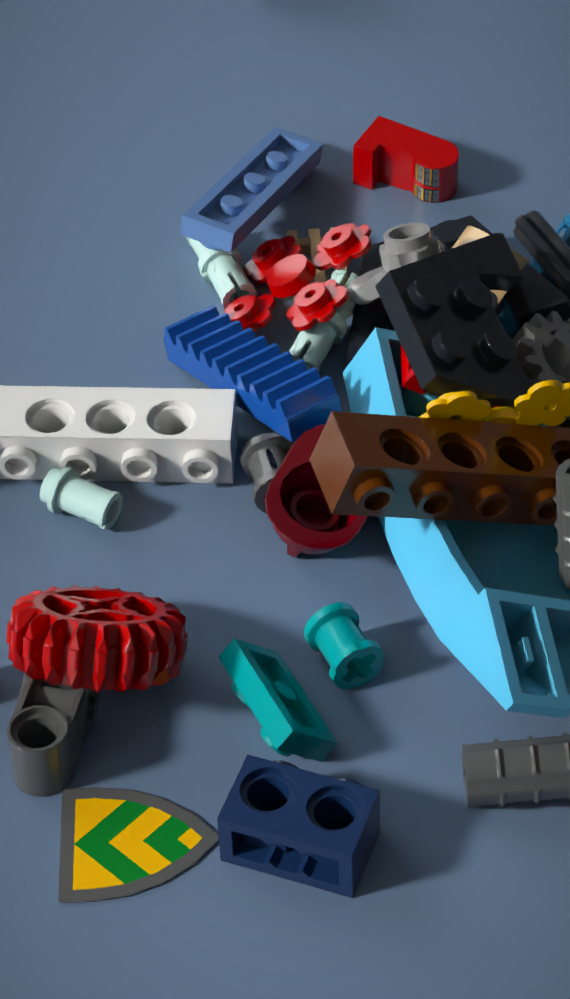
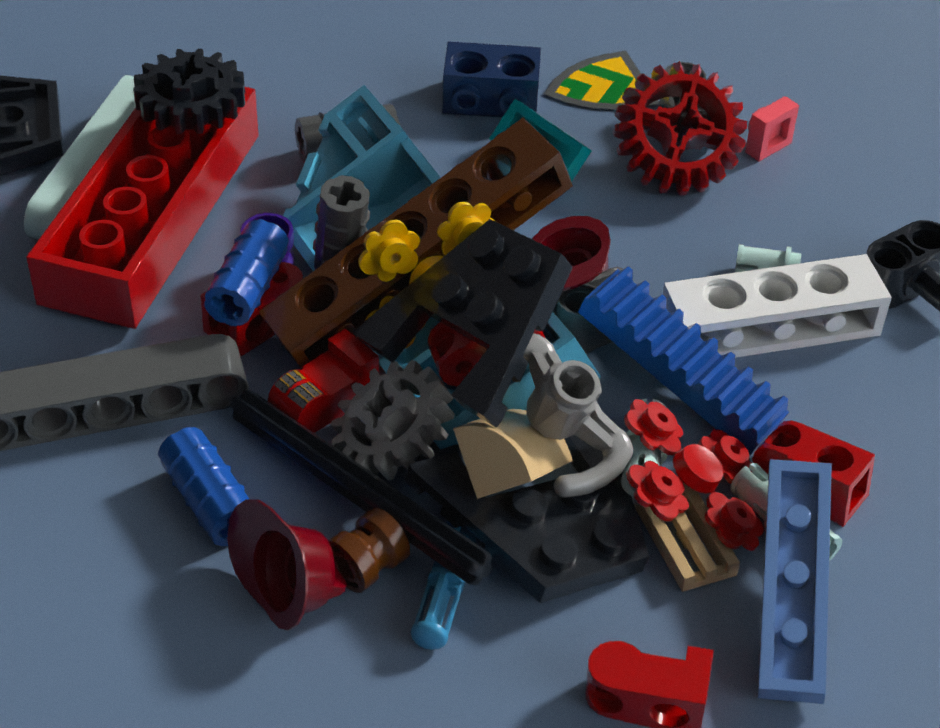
camera: 160 degrees right, 0 degrees up
none -> red leg [752,420,875,527]

